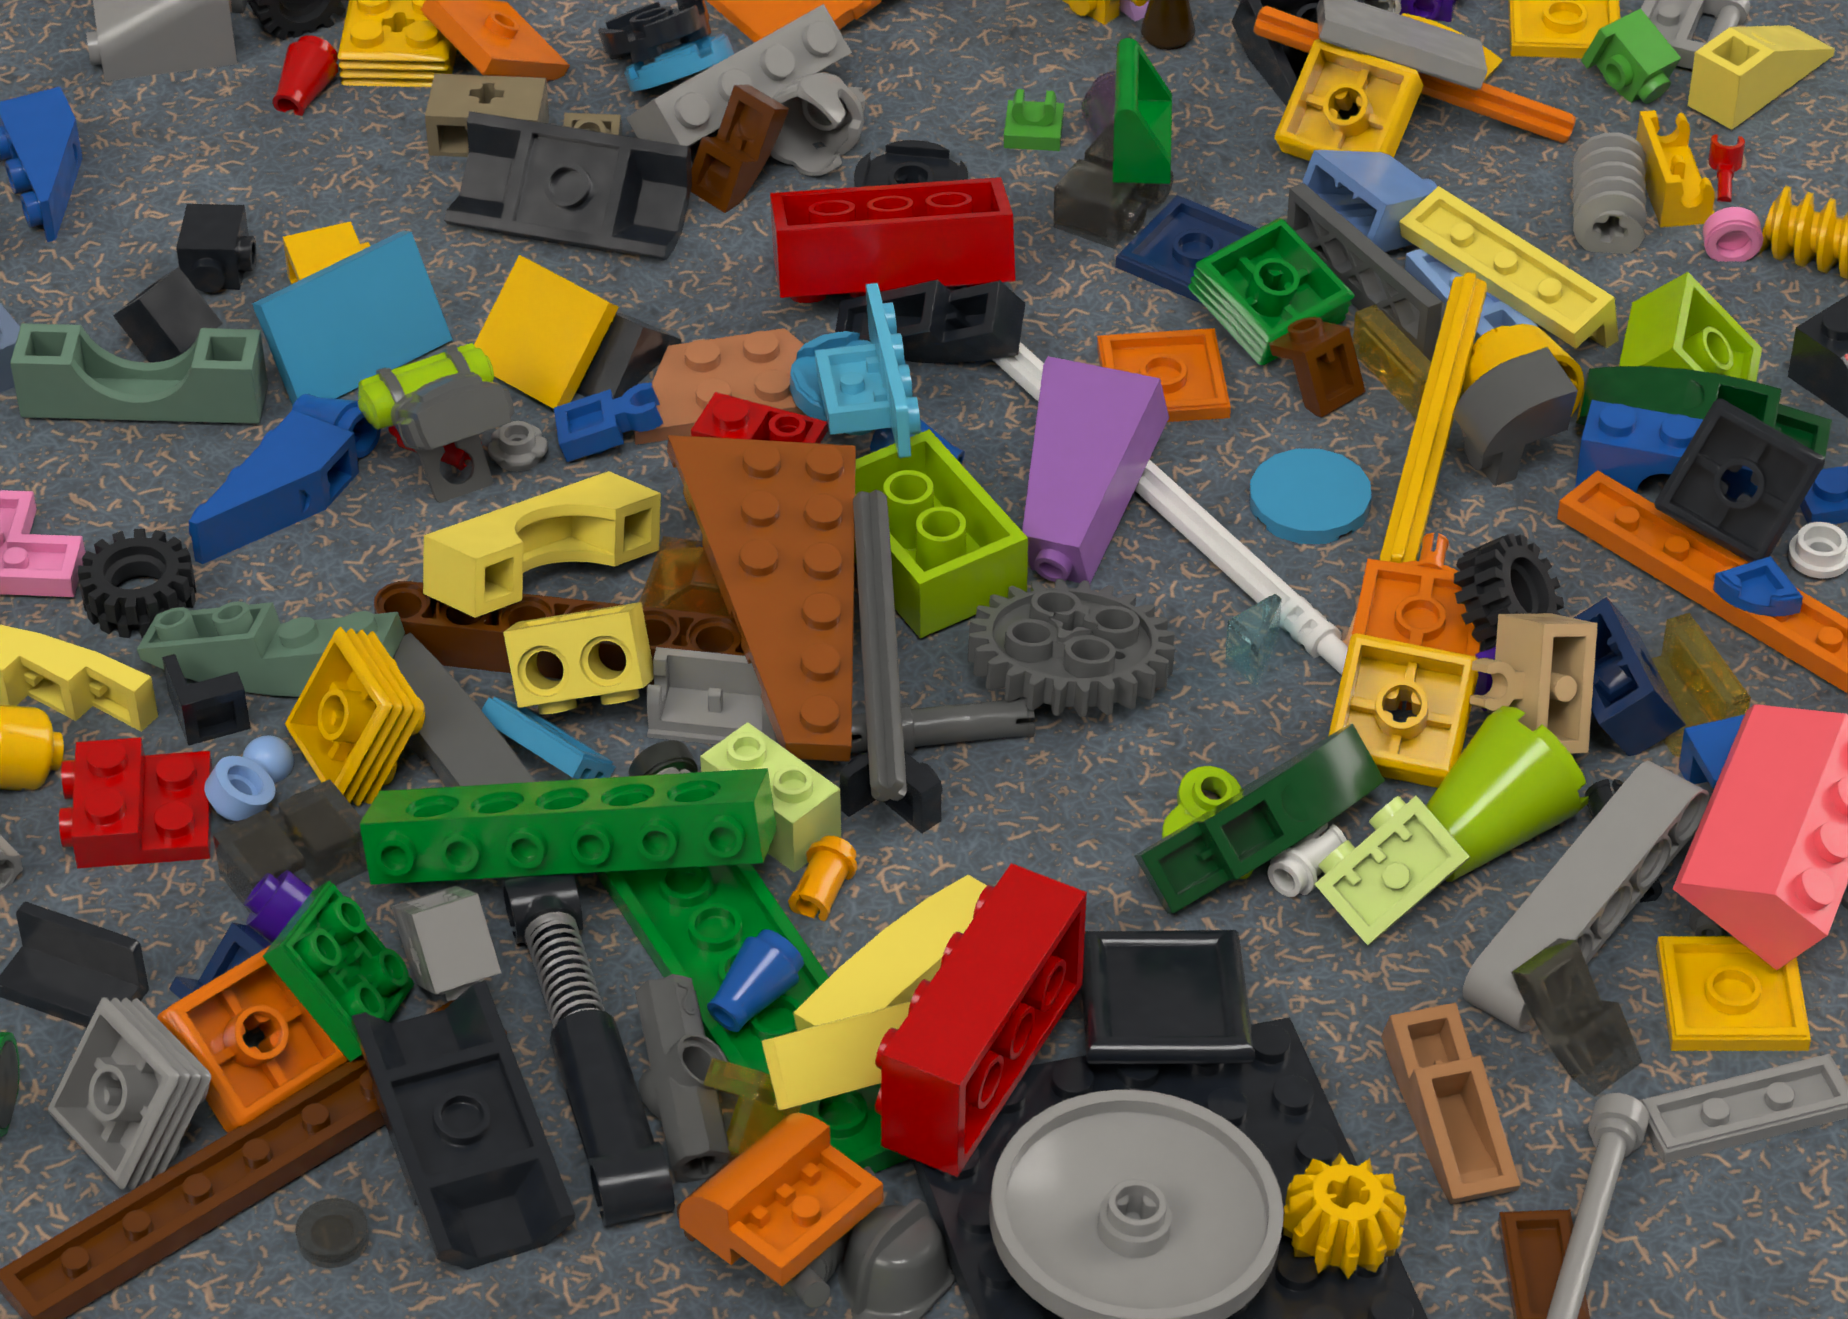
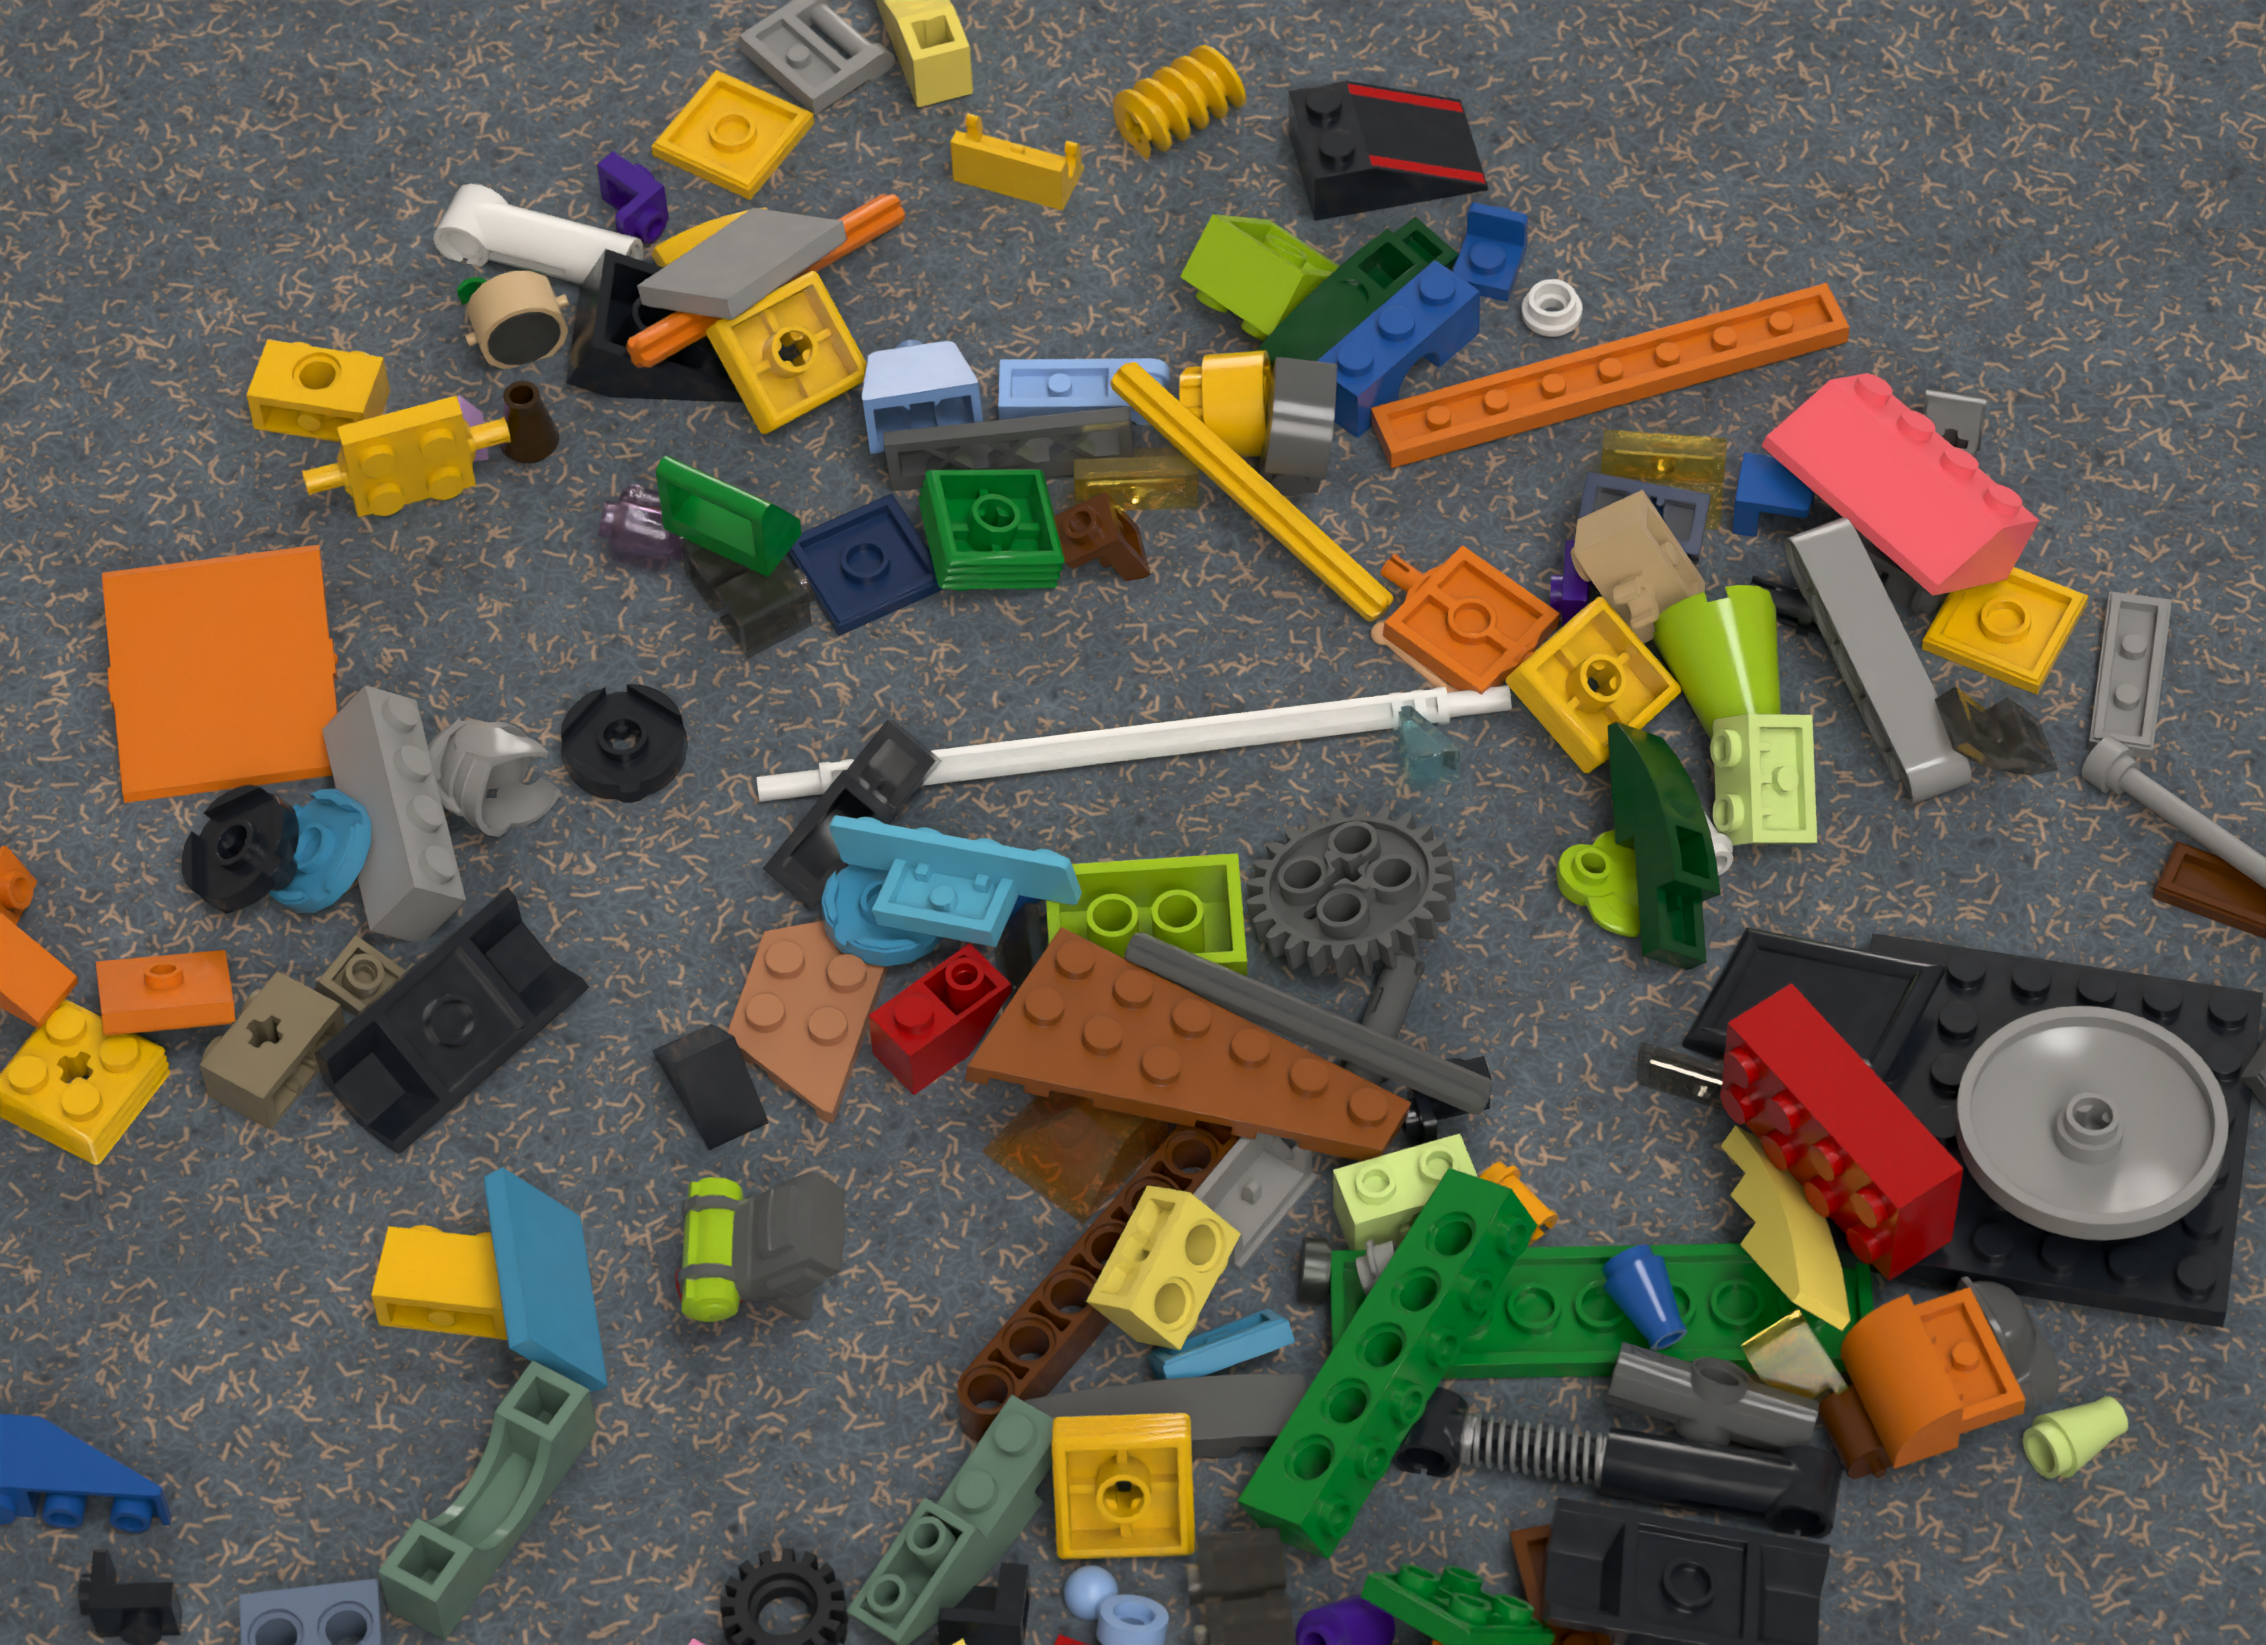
camera: 60 degrees left, 10 degrees up
black brick [113,267,223,363] -> none
black brick [176,204,257,293] -> none
blue slope [189,410,359,564] -> none
red cone [272,35,338,116] -> none
blue cone [291,394,381,458] -> none
light grey brick [391,886,501,1001] -> none
light yellow arch [423,471,661,618] -> none
yellow tile [474,255,619,409] -> none
blue plate [554,382,663,462] -> none
reddish brown slope [691,84,789,213] -> none
red brick [770,177,1016,303] -> none
light yellow slope [794,875,987,1030] -> none
bright green tile [1004,89,1064,151] -> none
medium lavender slope [1022,356,1169,583] -> none
orange tile [1097,328,1231,422] -> none
dark azure tile [1249,448,1372,544] -> none
yellow gear [1283,1153,1407,1279] -> none
medium nougat slope [1381,1003,1521,1204] -> none
light yellow fence [1399,186,1619,349] -> none
black tyre [1454,533,1564,650] -> none
light grey piece [1572,132,1647,254] -> none
bright green brick [1581,8,1681,104] -> none
black brick [1655,399,1825,562] -> none
bright pink tile [1702,207,1763,262] -> none
red hand [1708,134,1745,202] -> none
blue tile [1713,556,1803,616] -> none

